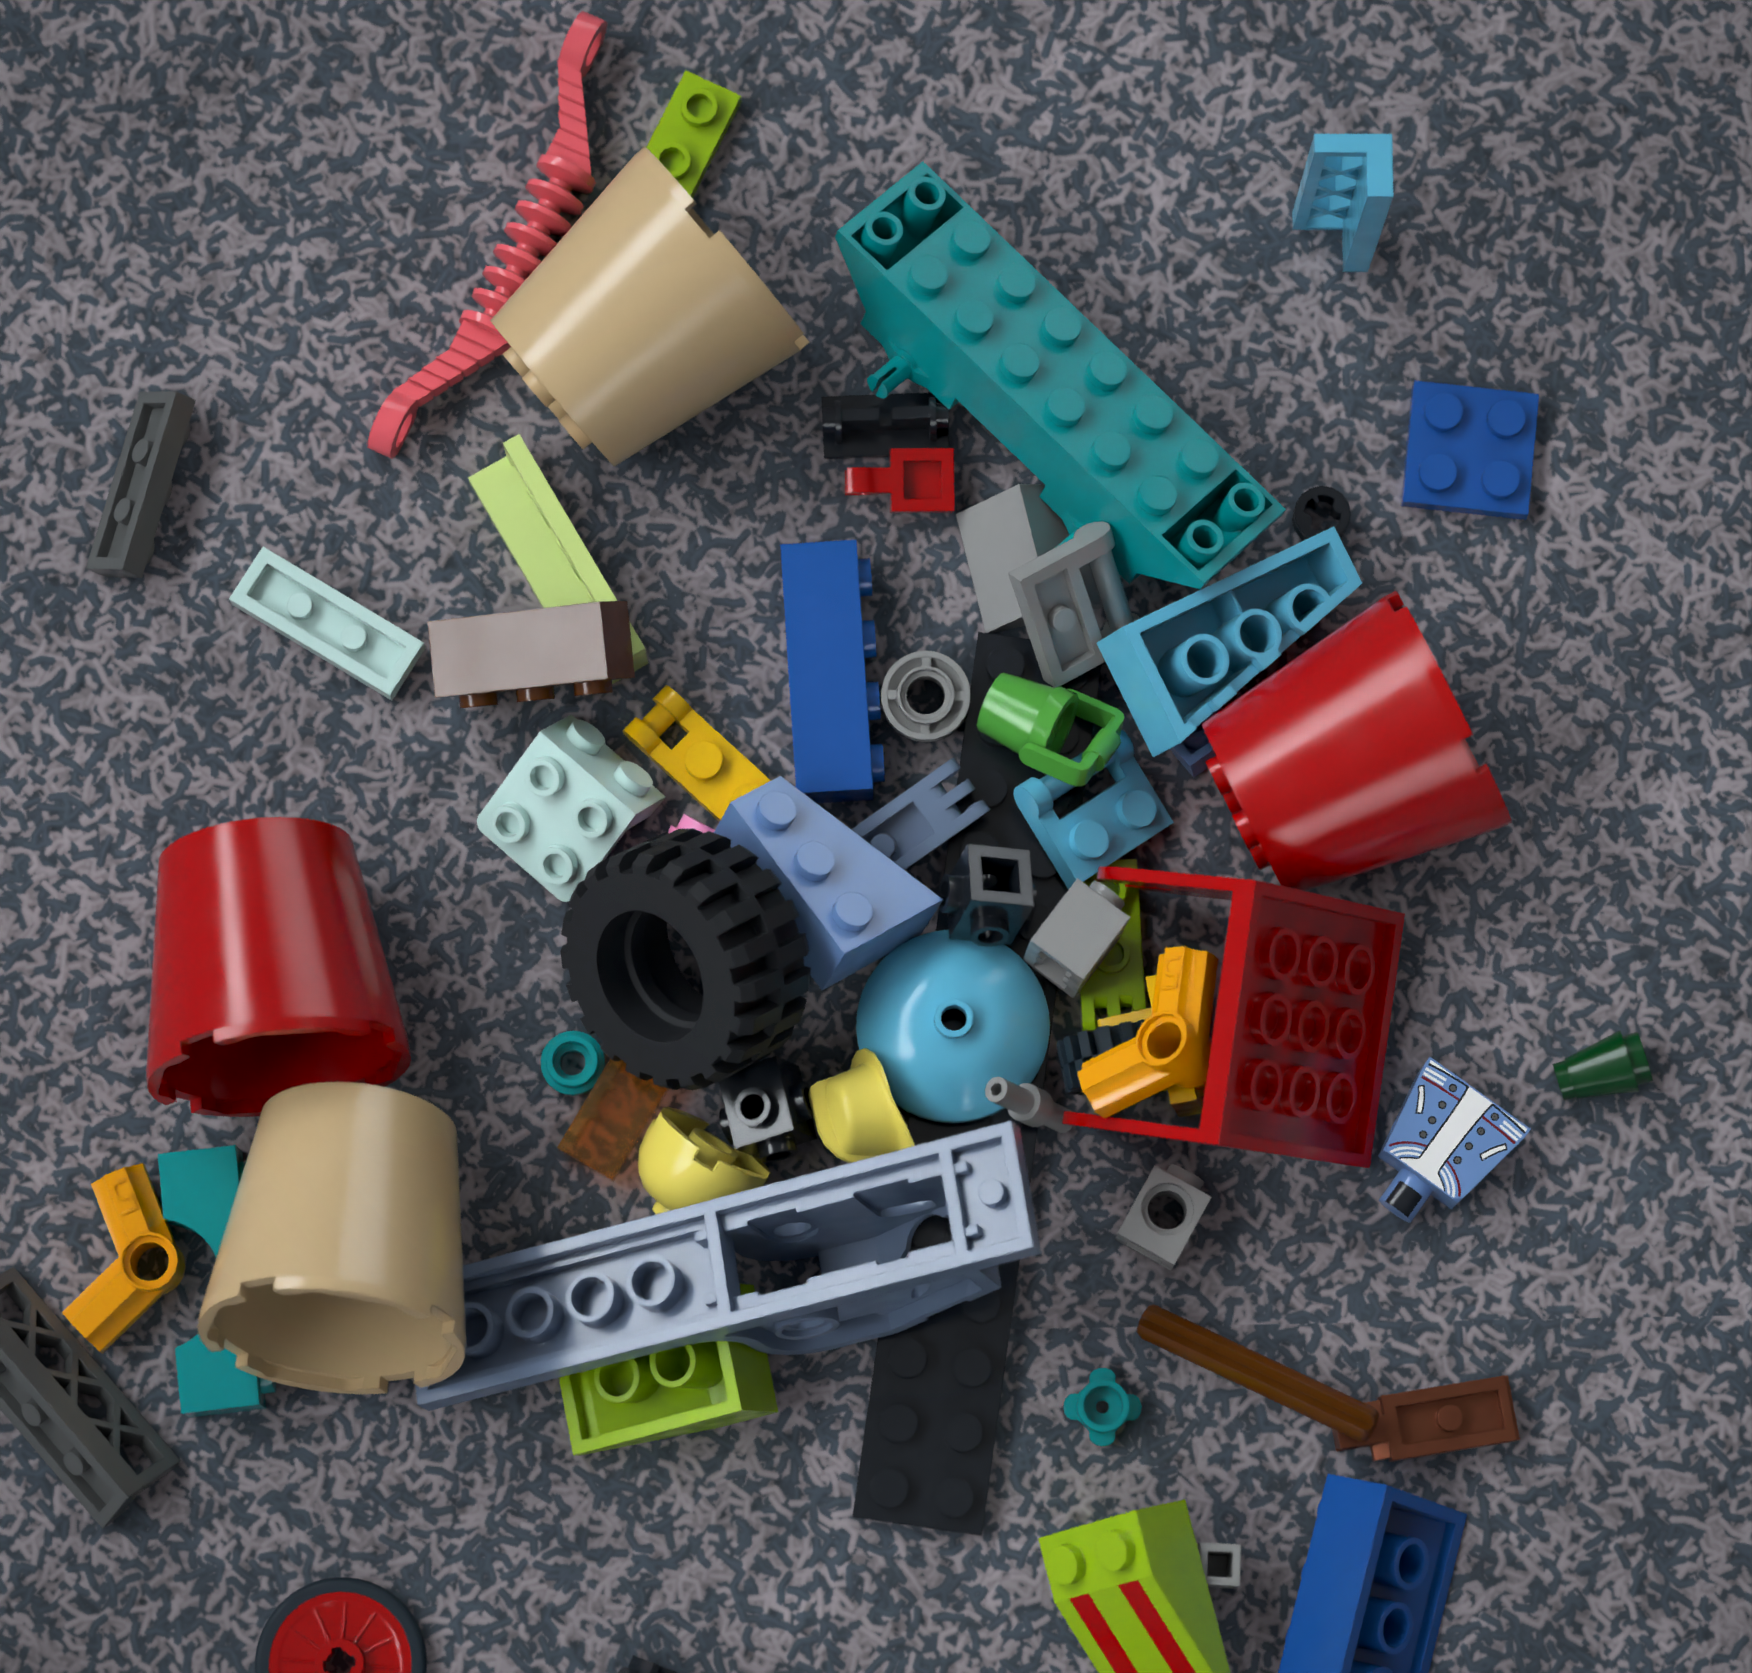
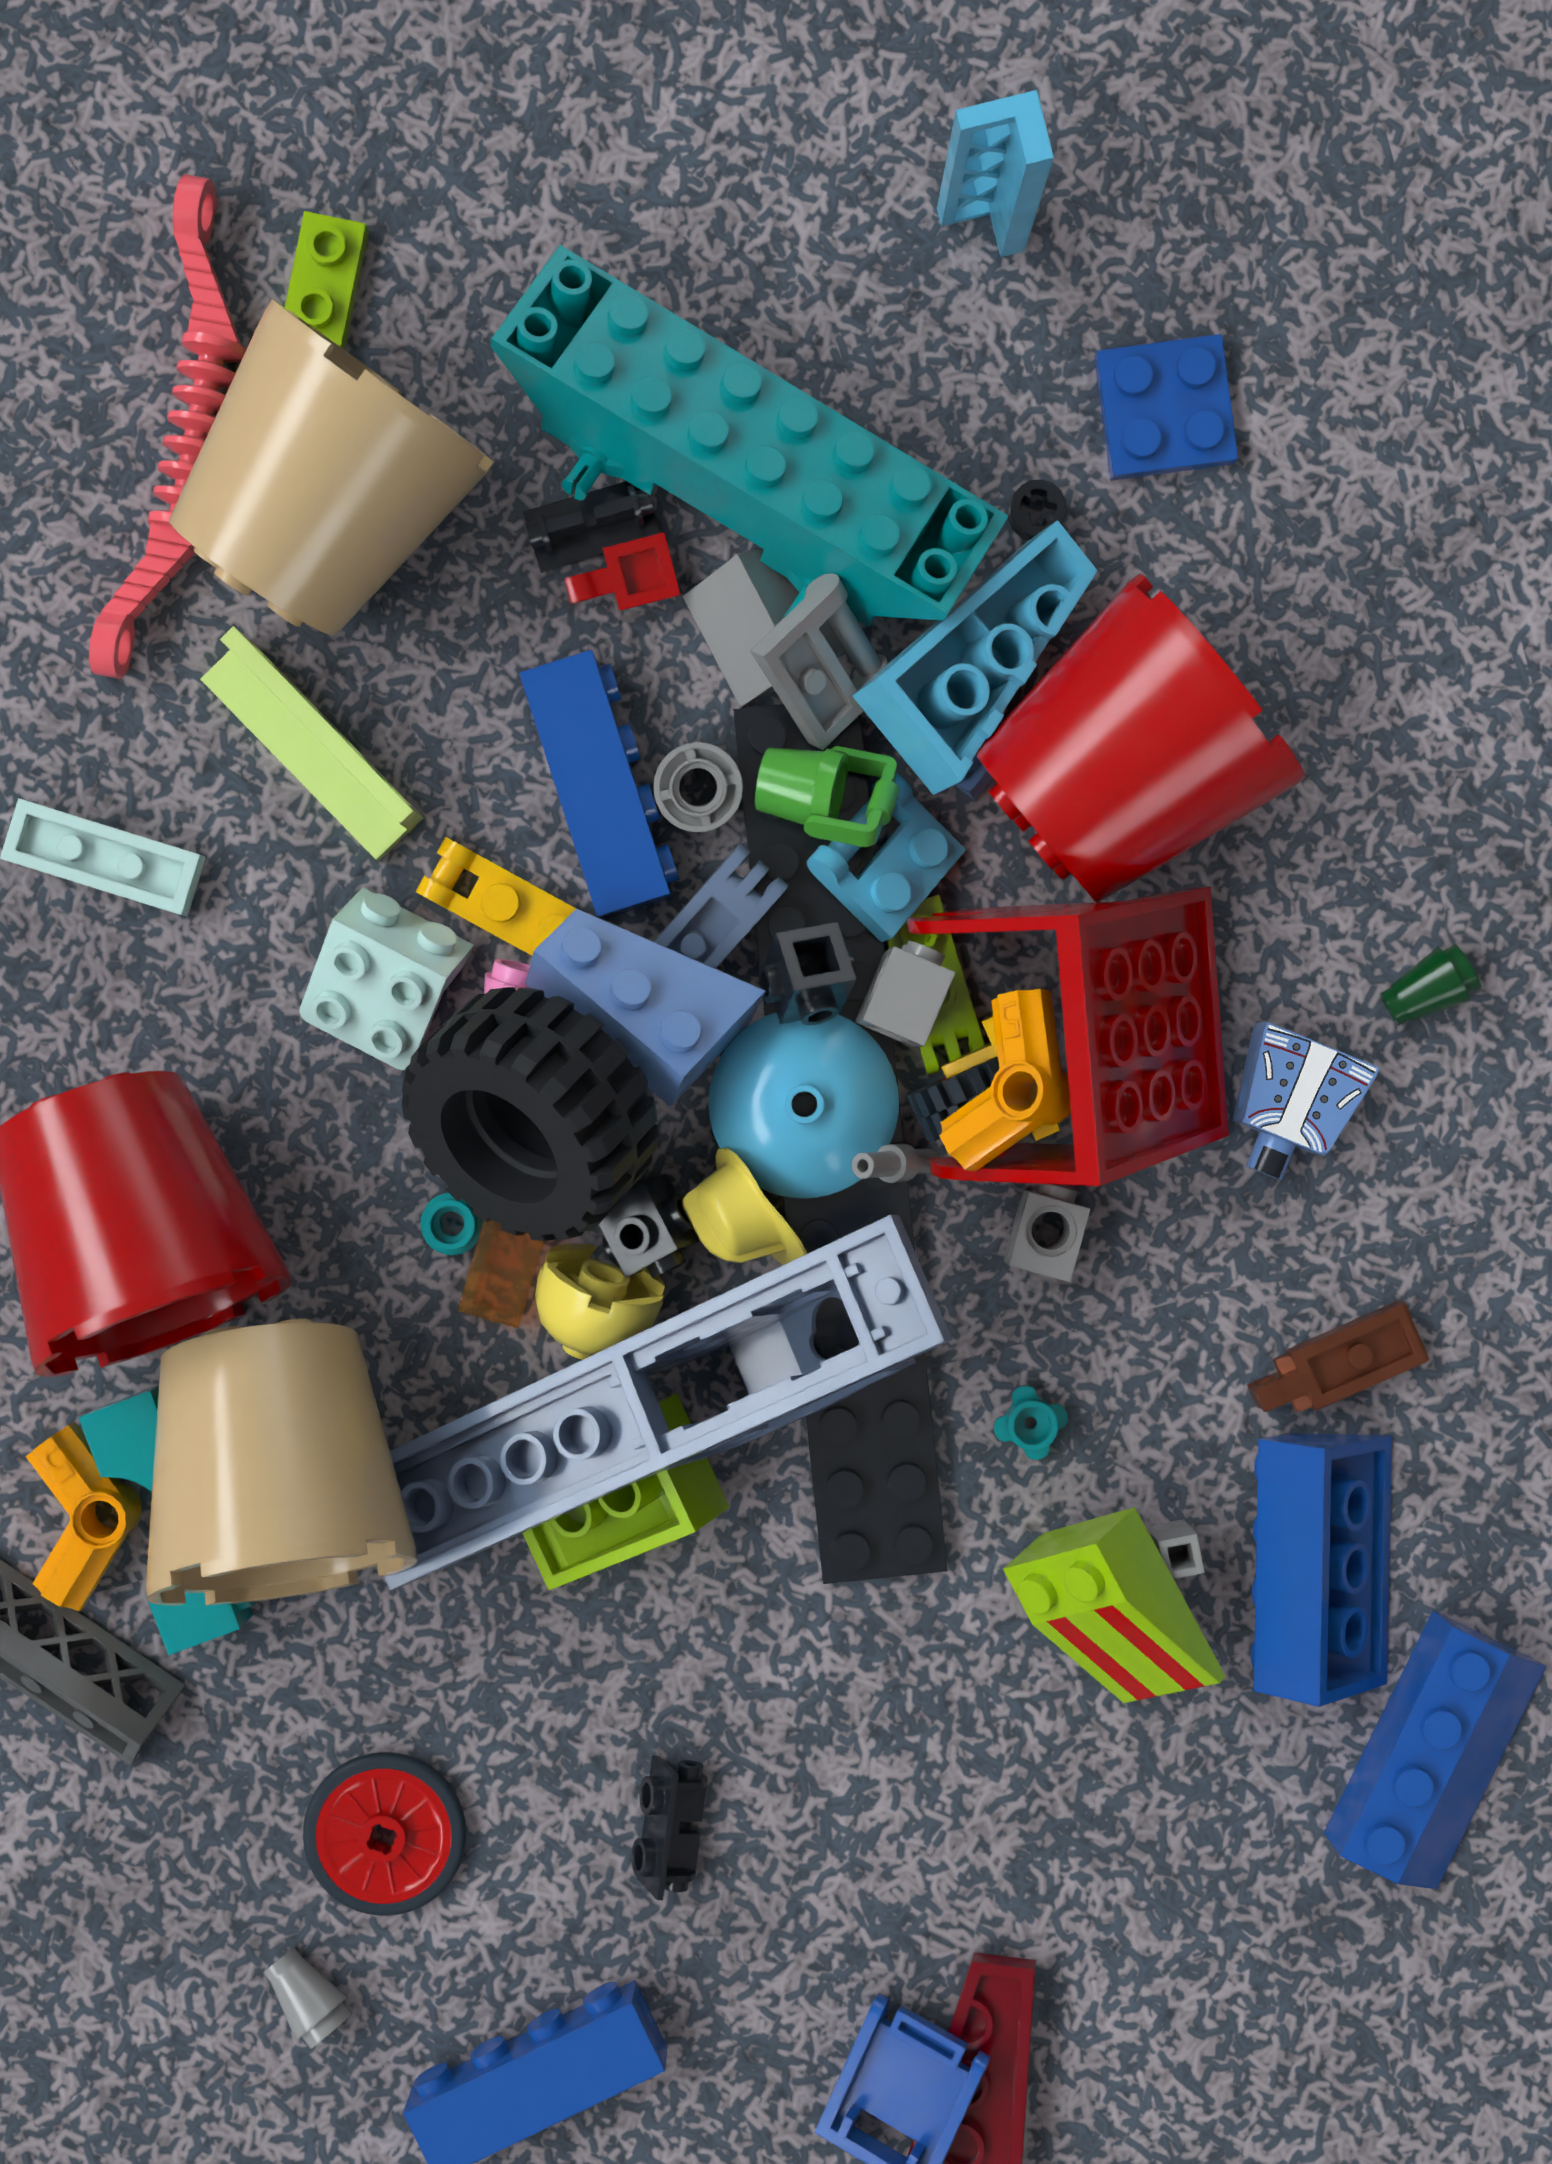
camera: 10 degrees left, 10 degrees up
brick [427,601,635,708] -> none
reddish brown axle [1136,1304,1379,1442] -> none

